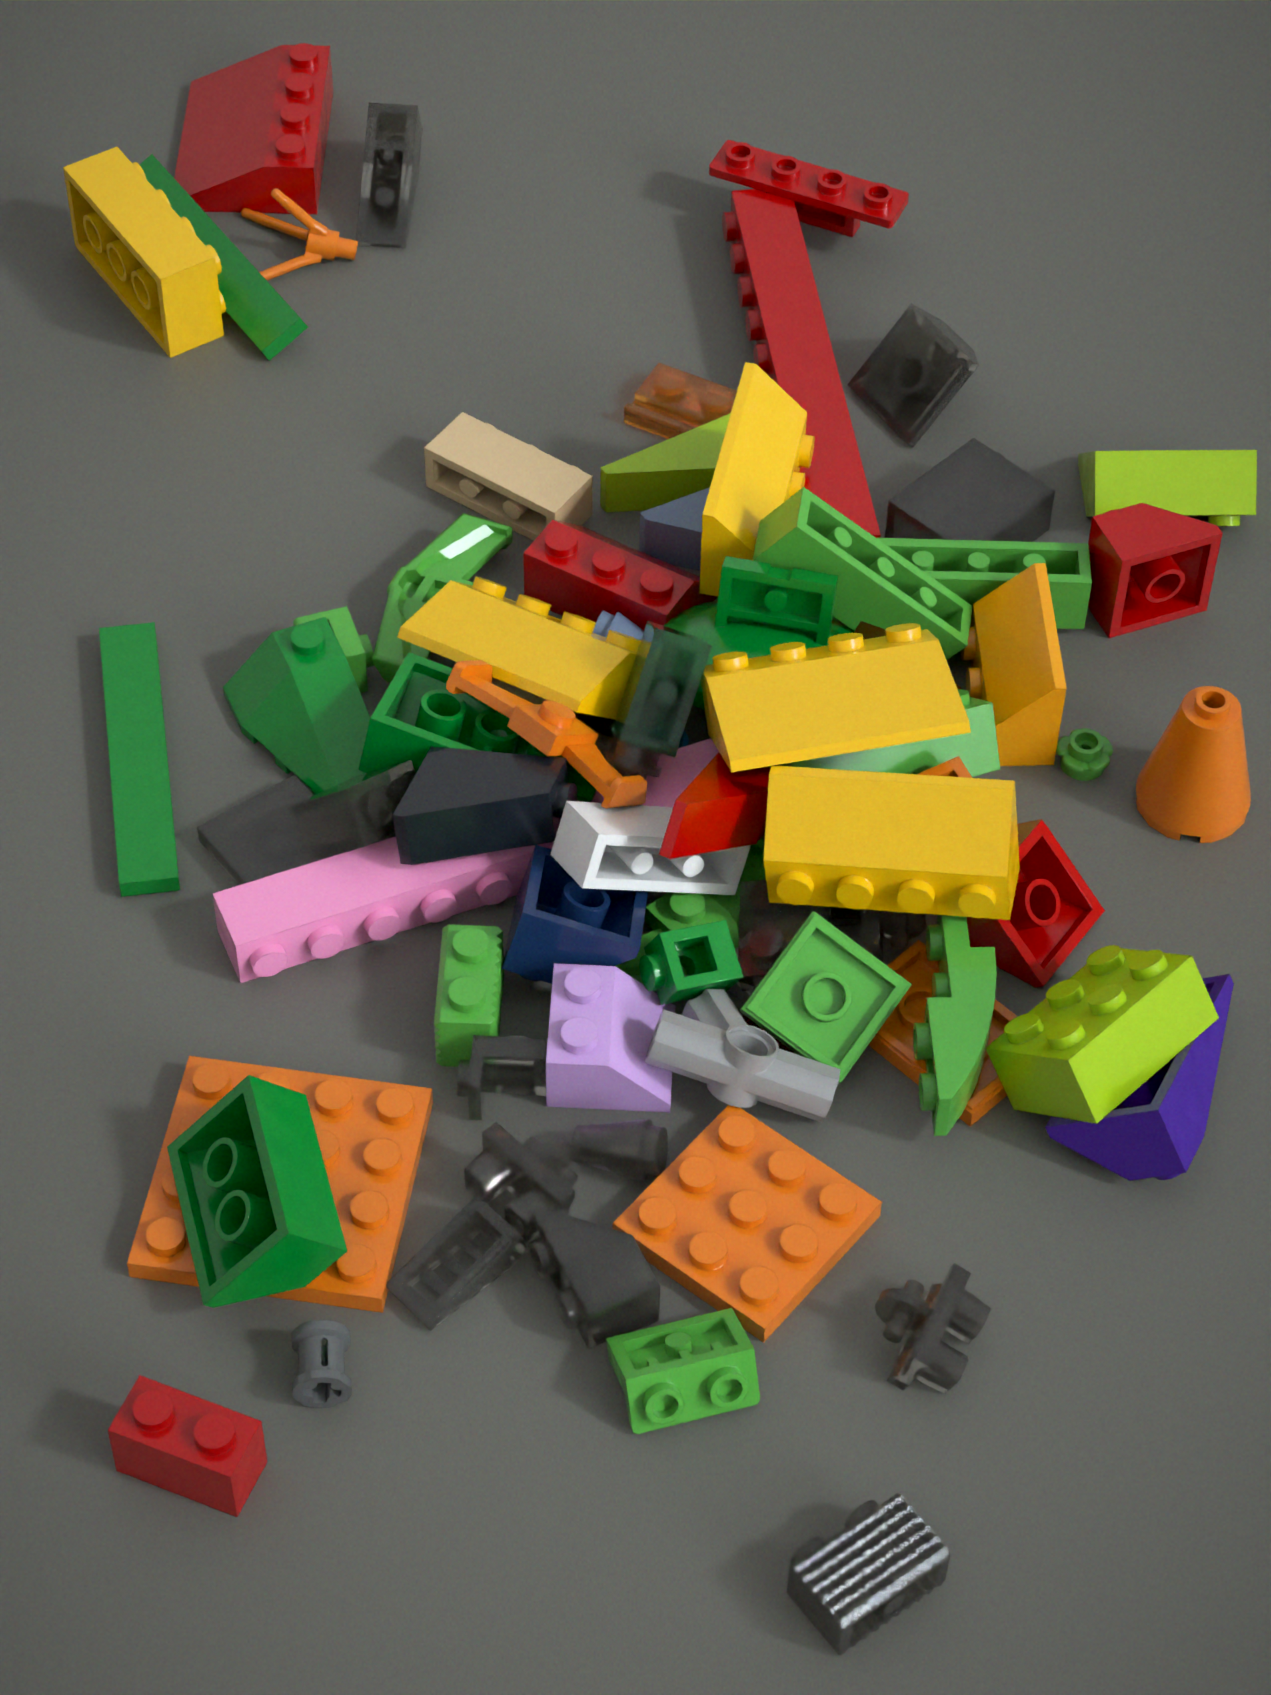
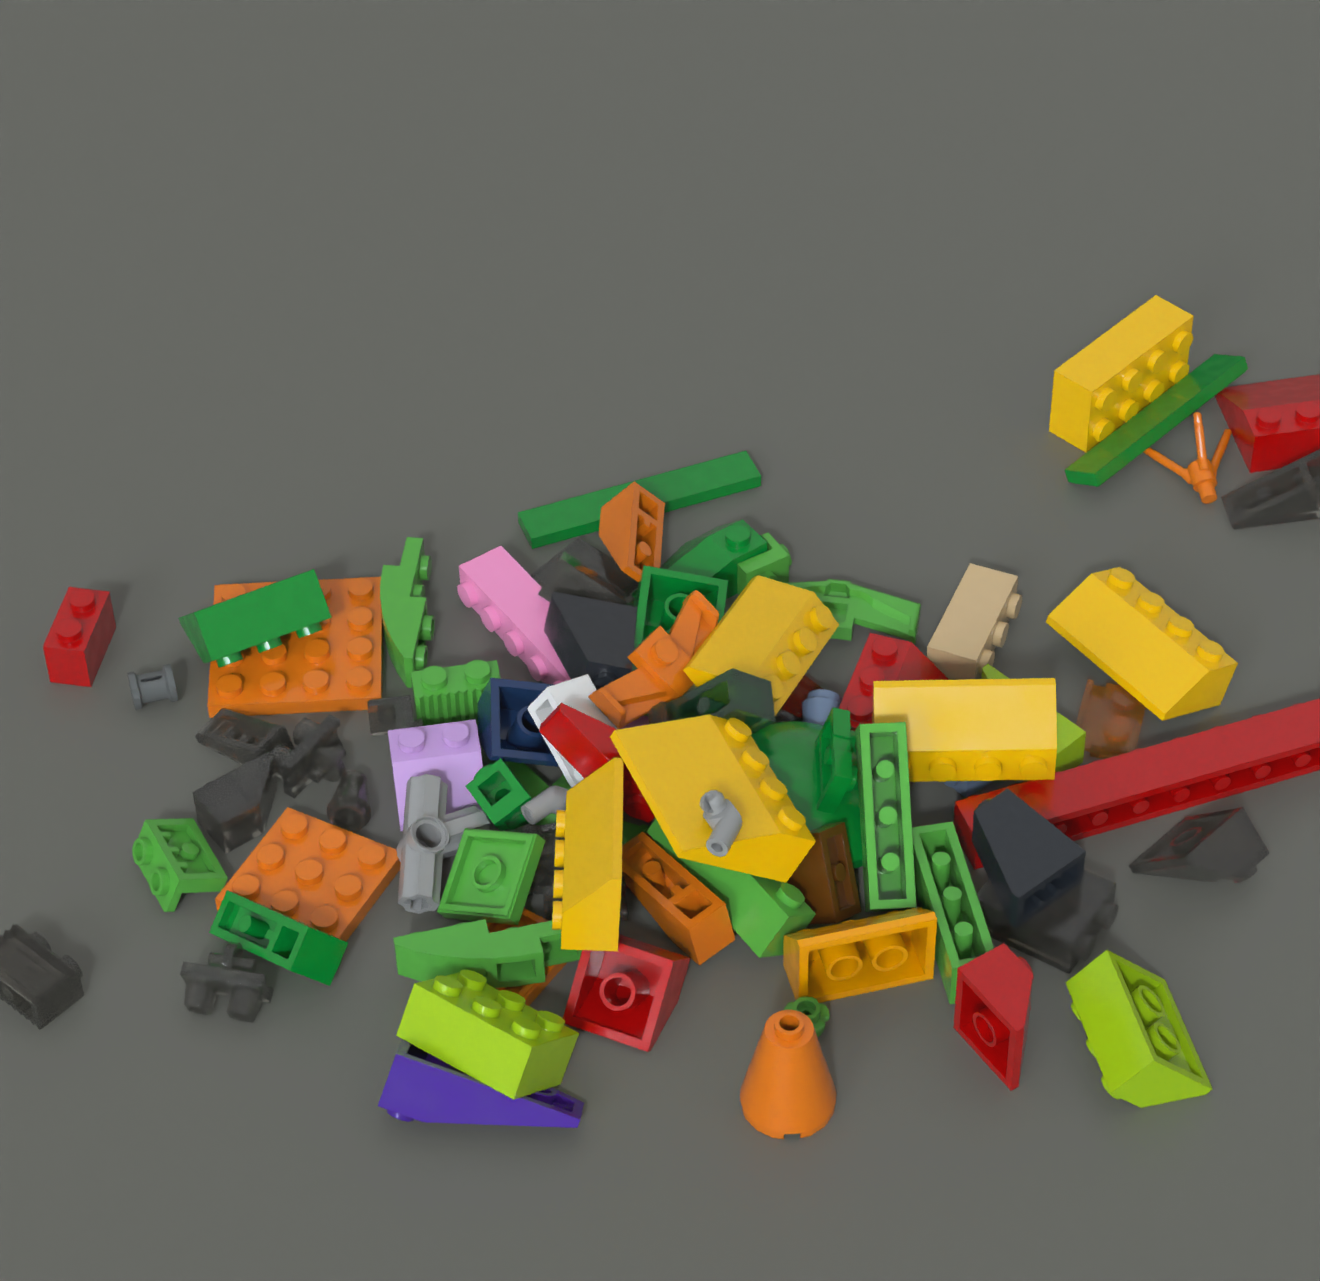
camera: 80 degrees right, 5 degrees down
none -> green slope [209,890,348,986]
none -> bright green slope [380,537,435,688]
none -> light grey arm [521,785,568,825]
none -> orange slope [599,481,665,583]
none -> light grey arm [699,790,742,857]
none -> black slope [972,788,1086,928]
none -> yellow slope [1046,567,1238,721]

